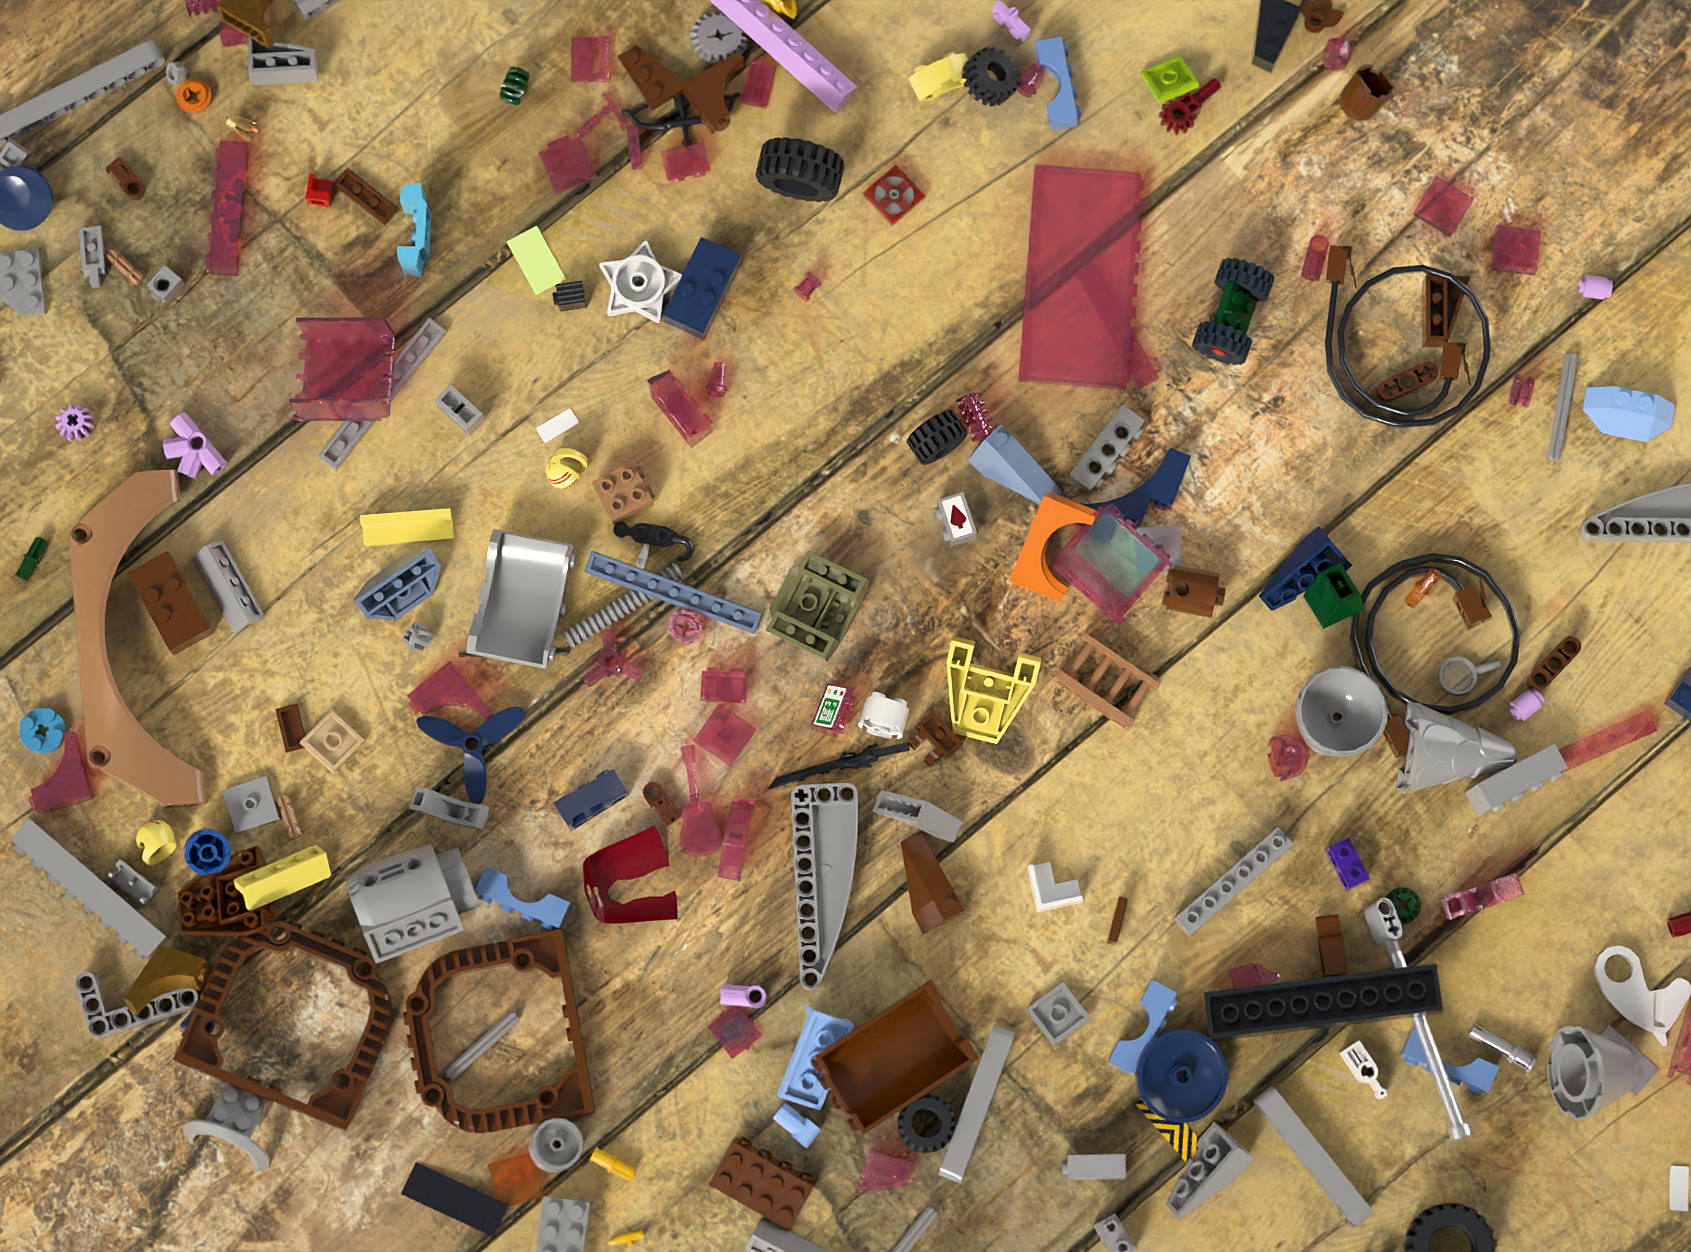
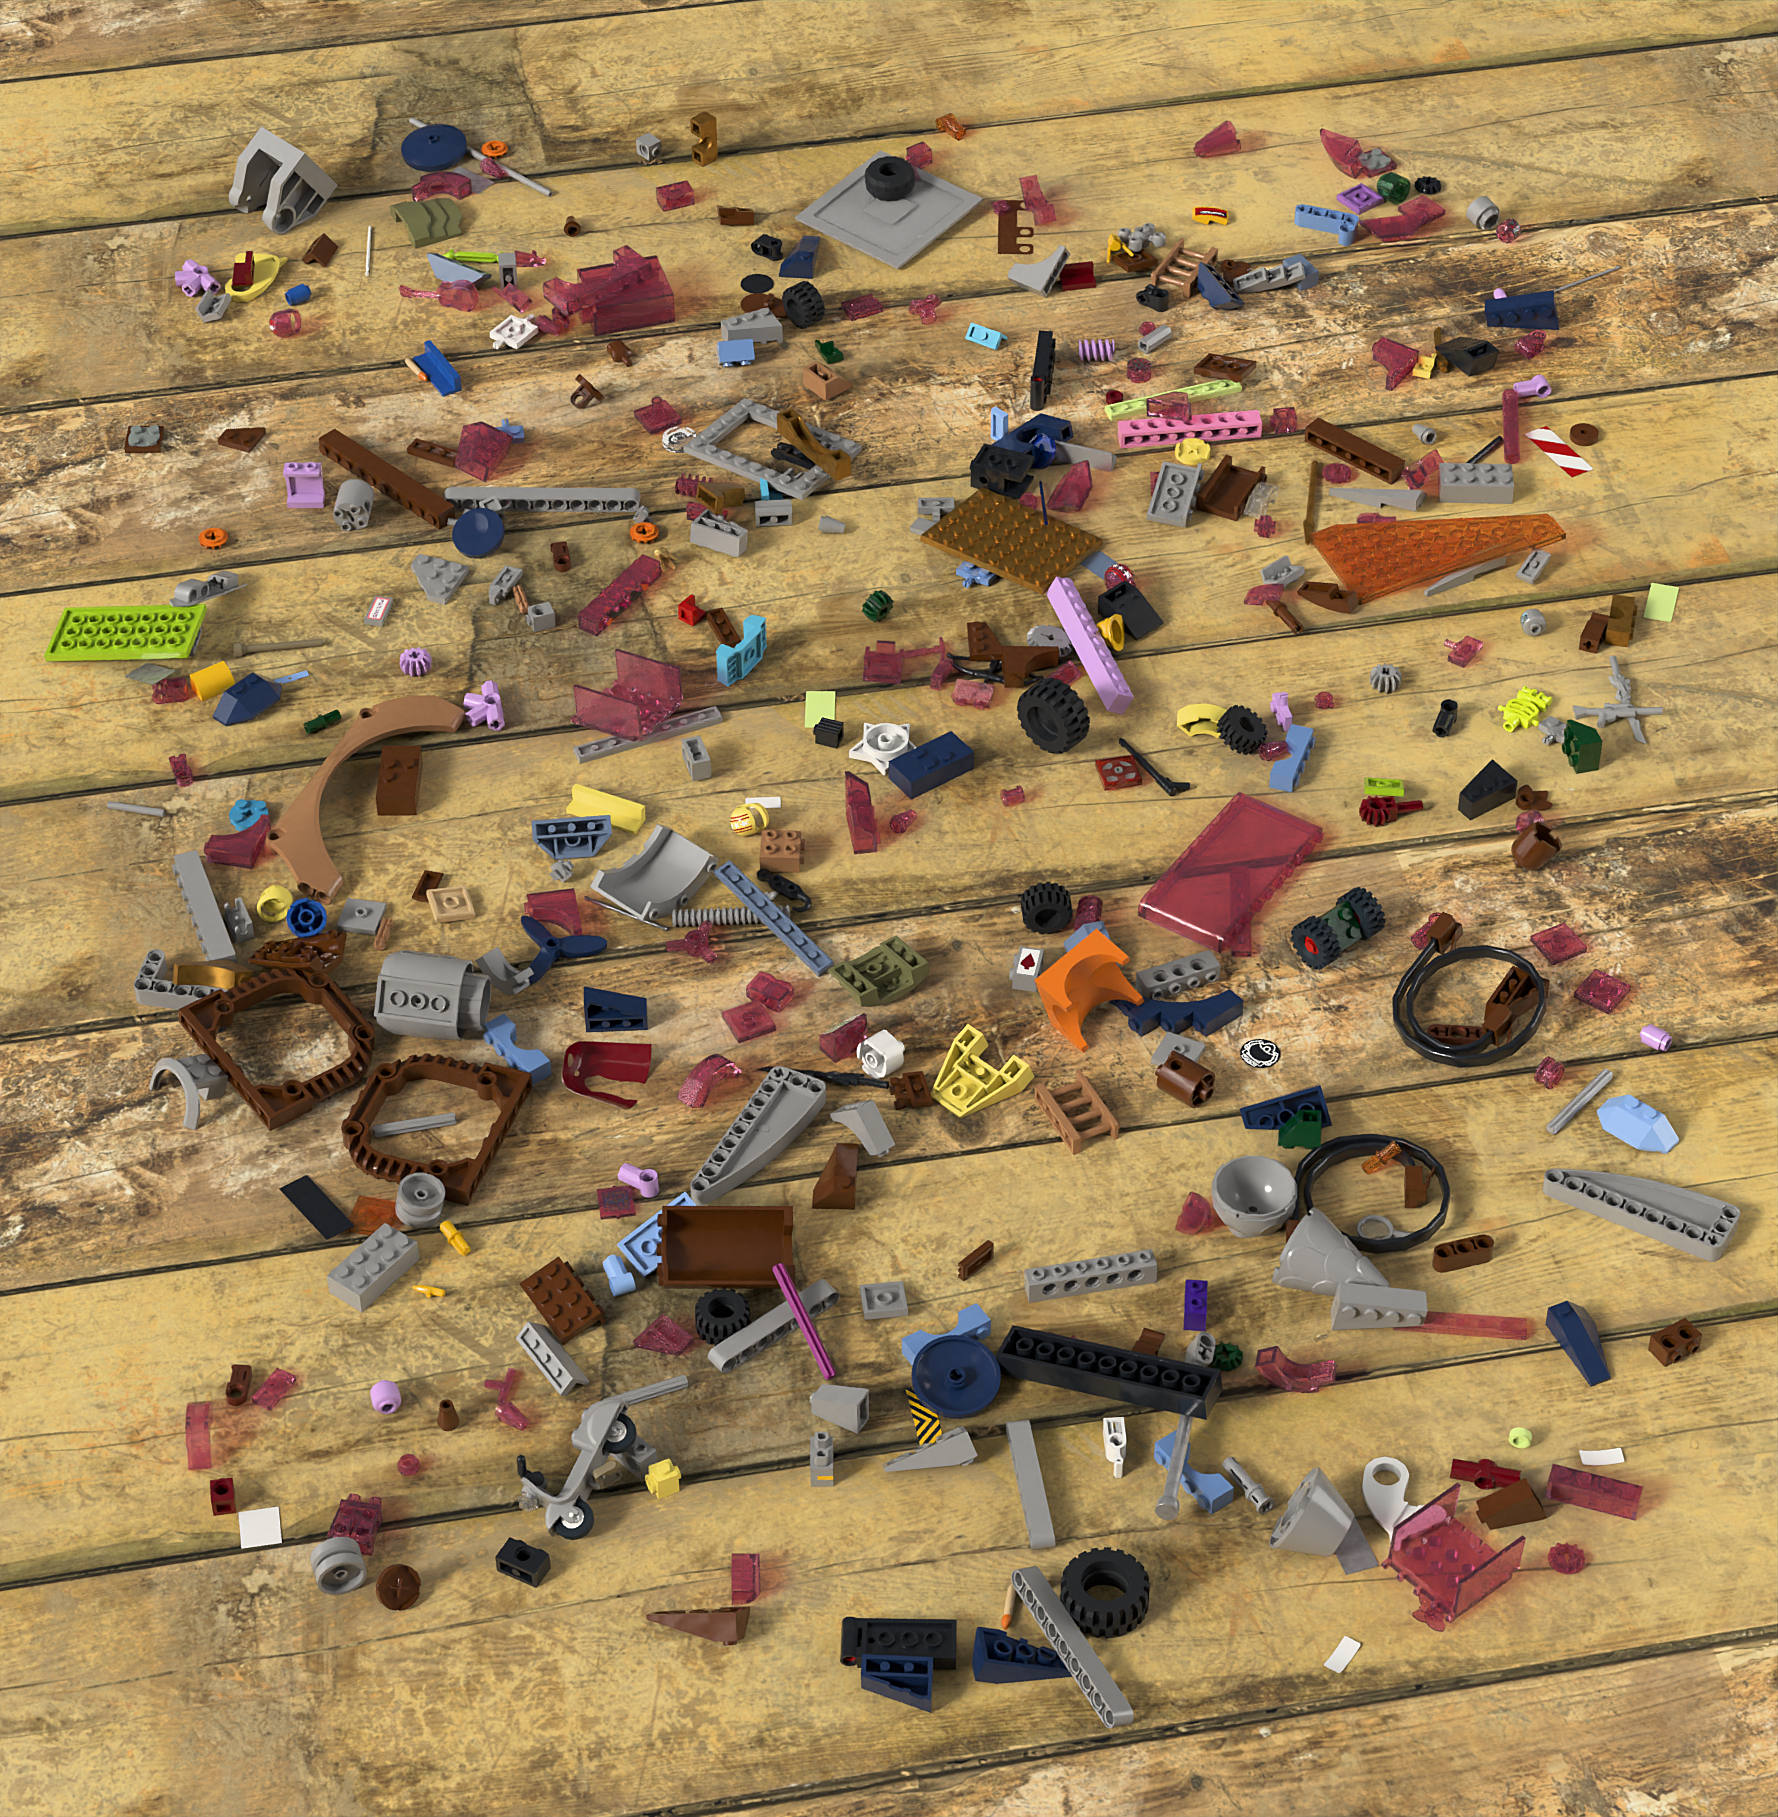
camera: 30 degrees right, 35 degrees down
light grey panel [193,540,265,634] -> none
light yellow panel [233,845,331,911] -> none
clear pink plate [571,36,611,82] -> none
copper piece [643,782,682,827] -> none
clear pink gear [668,609,704,644] -> none
clear pink piece [680,745,722,857] -> none
white panel [1027,862,1083,912] -> none
clear light blue panel [1049,503,1173,626] -> none
lavender brick [1510,688,1545,721] -> none
none -> magenta axle [773,1263,836,1380]
none -> black piece [1119,738,1190,797]
none -> black sticker [1240,1039,1280,1068]

